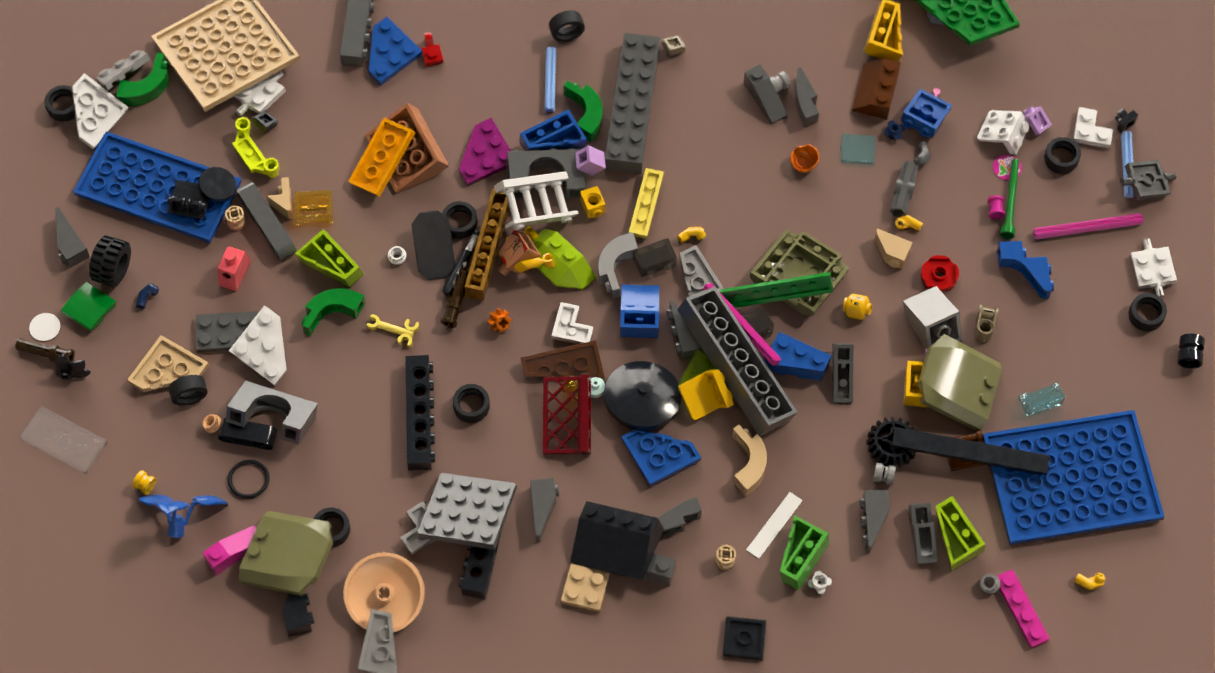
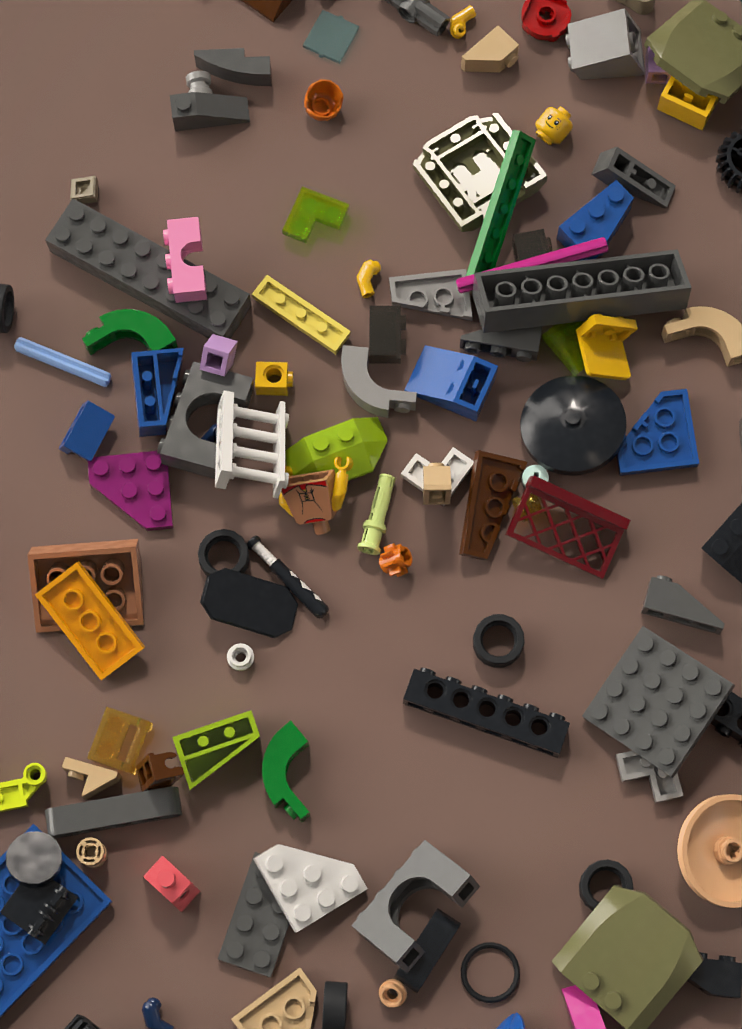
camera: 65 degrees left, 10 degrees up
light yellow bar [367,314,419,349] -> none
dark brown pin [441,270,469,328] -> none
pearl gold brick [465,188,510,301] -> none
none -> blue panel [58,400,115,461]
none -> reddish brown hinge [136,752,184,792]
none -> bright pink arch [163,217,207,303]
none -> clear neon green plate [282,187,349,243]
none -> yellowish green pin [357,474,396,555]
none -> tan slope [423,463,451,505]

